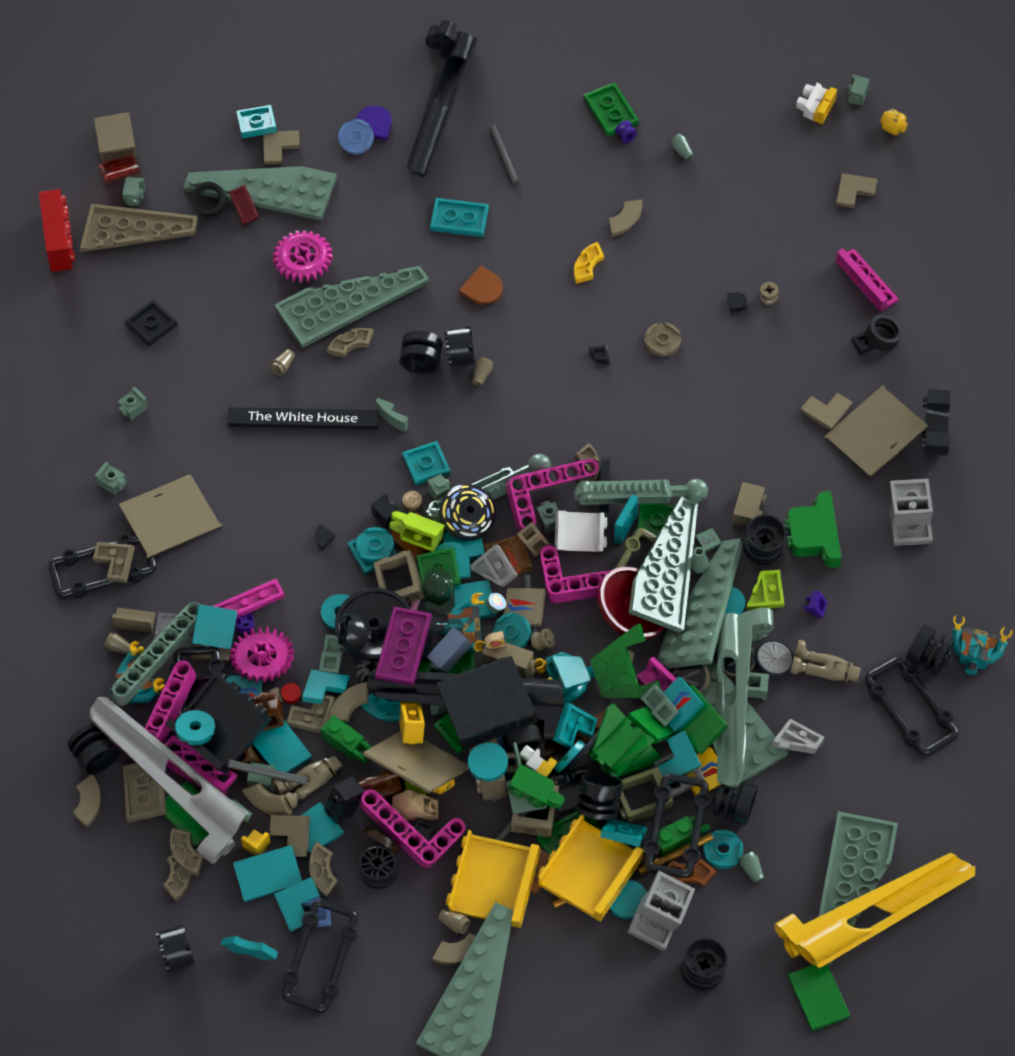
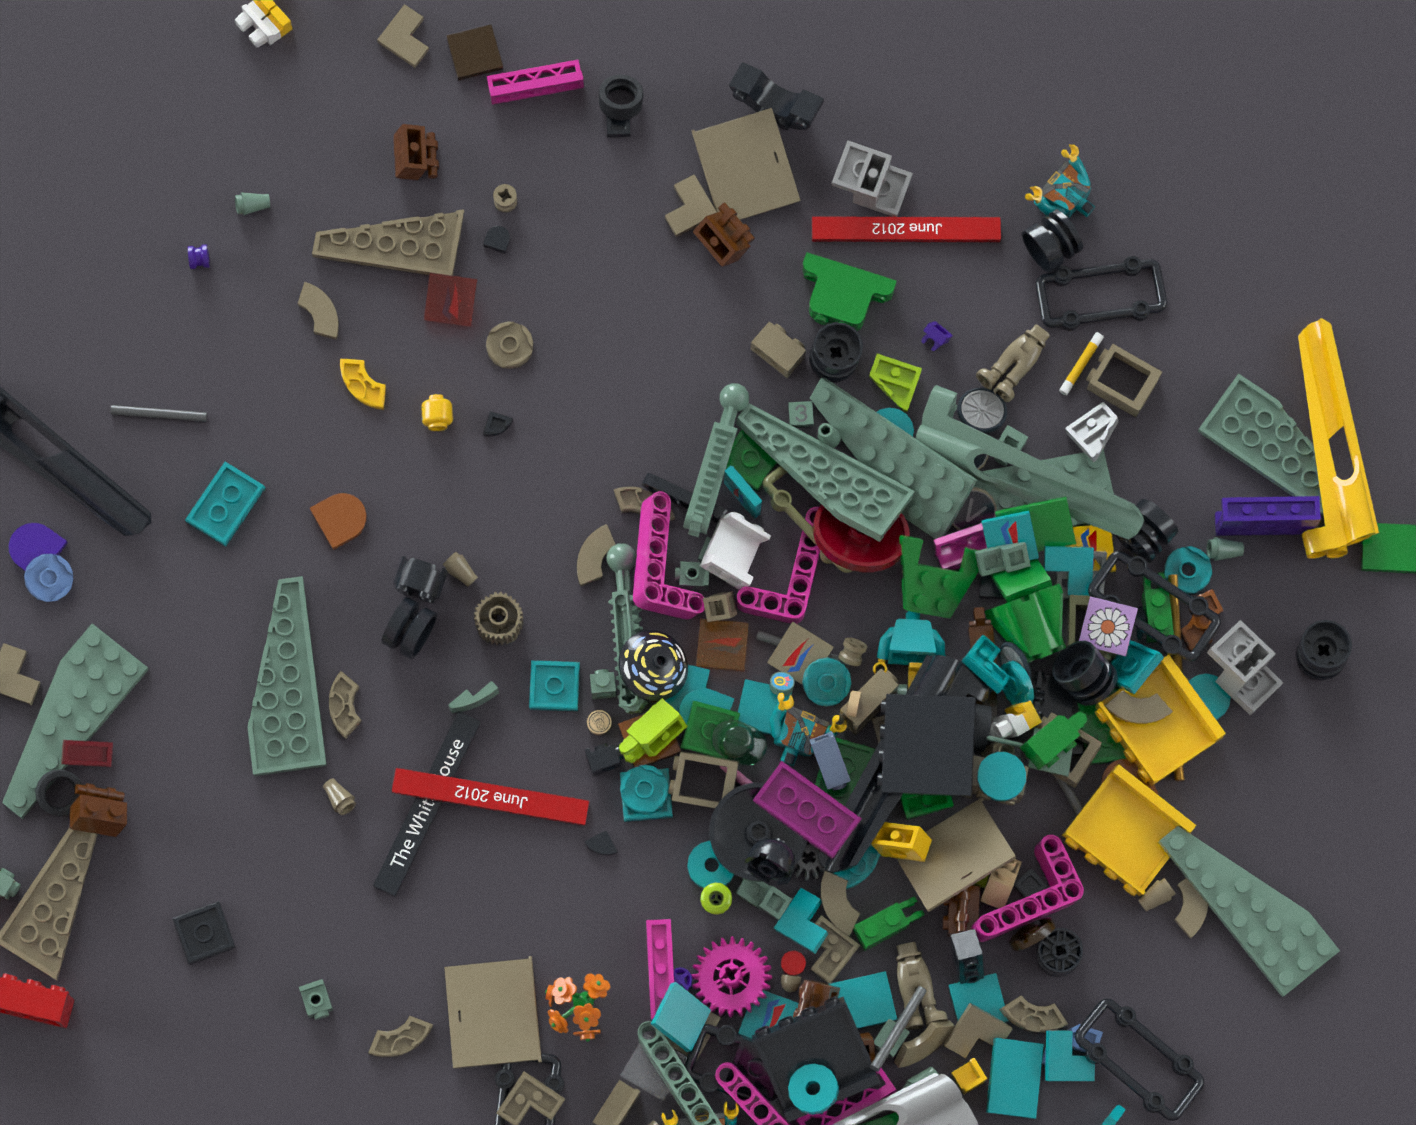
camera: 70 degrees left, 15 degrees up
sand green brick [95,462,126,495] -> none
dark pink gear [273,230,333,283] -> none
light grey wing [470,544,518,587] -> none
green tile [583,82,639,137] -> none
none -> reddish brown brick [70,783,127,837]
none -> dark tan wing [312,209,465,279]
none -> dark tan tile [368,1016,433,1057]
none -> red tile [392,768,589,826]
none -> reddish brown brick [393,124,439,181]
none -> yellow head [421,394,453,431]
none -> clear red tile [424,273,478,326]
none -> dark brown tile [446,24,503,81]
none -> dark tan brick [474,592,524,645]
none -> orange plant [545,974,610,1042]
none -> dark tan tile [577,524,616,587]
none -> reddish brown brick [693,202,755,267]
none -> lime head [700,882,732,915]
none -> red tile [812,217,1001,242]
none -> yellow bar [1059,332,1104,395]
none -> tile [1079,597,1138,656]
none -> dark tan window [1086,344,1162,417]
none -> dark tan tile [1105,690,1173,724]
none -> dark purple panel [1215,496,1321,536]

